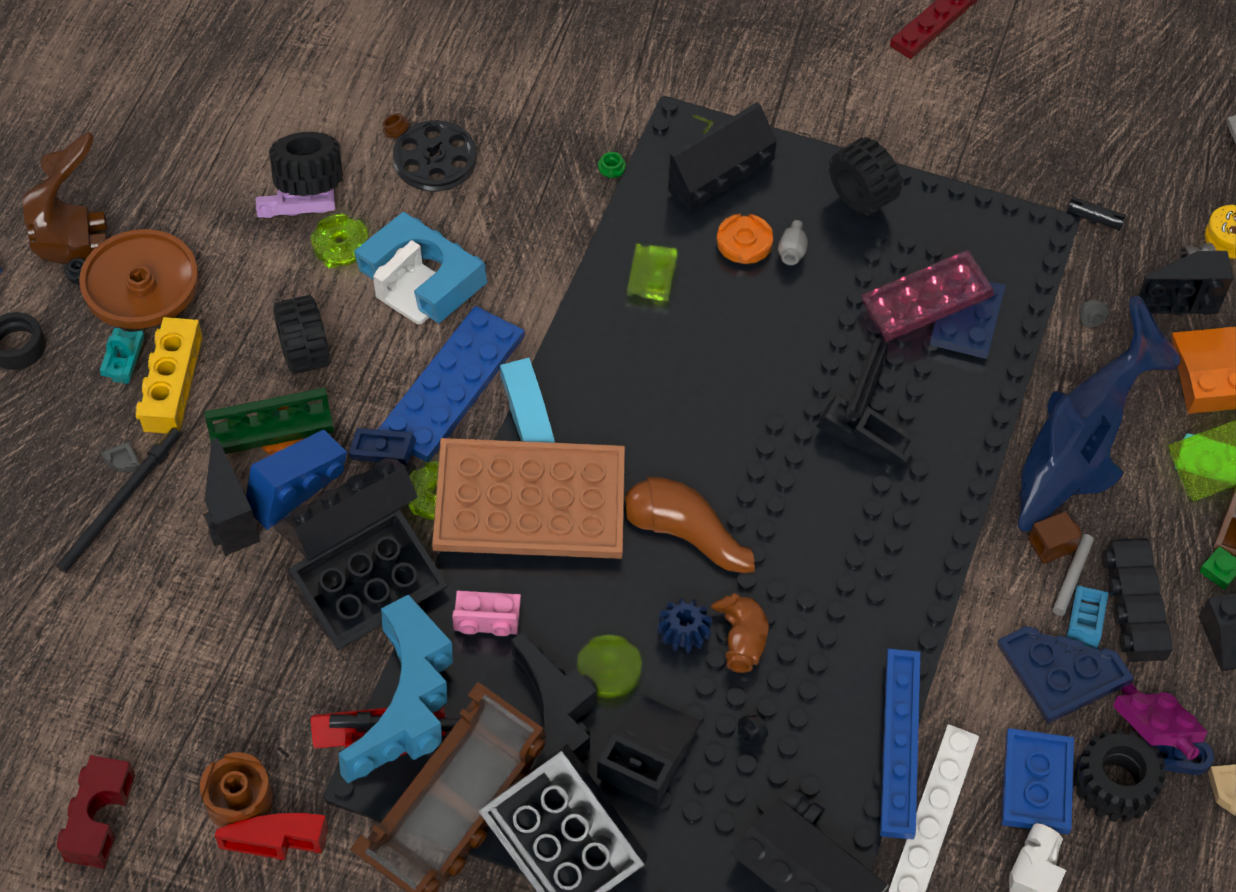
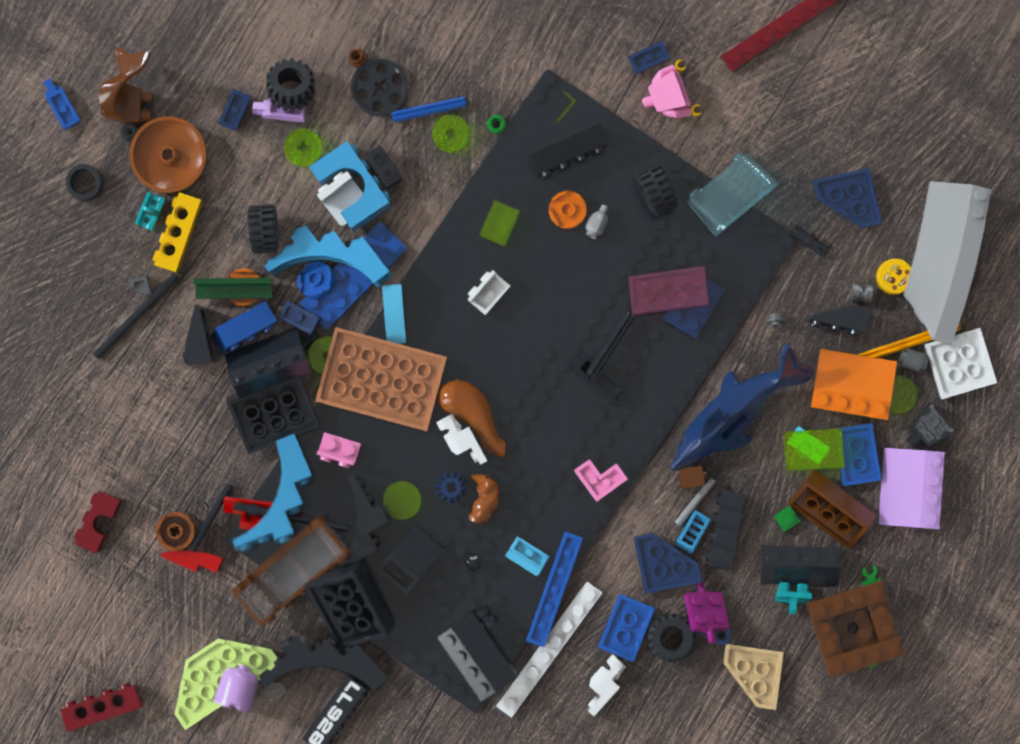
camera: 15 degrees right, 30 degrees up
none -> black bar [188,483,233,553]
none -> dark blue plate [218,89,252,132]
none -> dark azure arch [264,225,393,287]
none -> blue tile [297,261,335,299]
none -> black brick [365,145,403,190]
none -> blue axle [392,96,466,122]
none -> clear neon green plate [432,115,470,153]
none -> white plate [436,414,487,465]
none -> white bracket [468,270,510,315]
none -> medium azure slope [505,536,550,576]
none -> bright pink plate [574,459,627,502]
none -> dark blue plate [627,41,670,75]
none -> bright pink torso [642,59,702,118]
none -> clear light blue windscreen [687,152,779,237]
none -> dark blue plate [812,168,882,228]

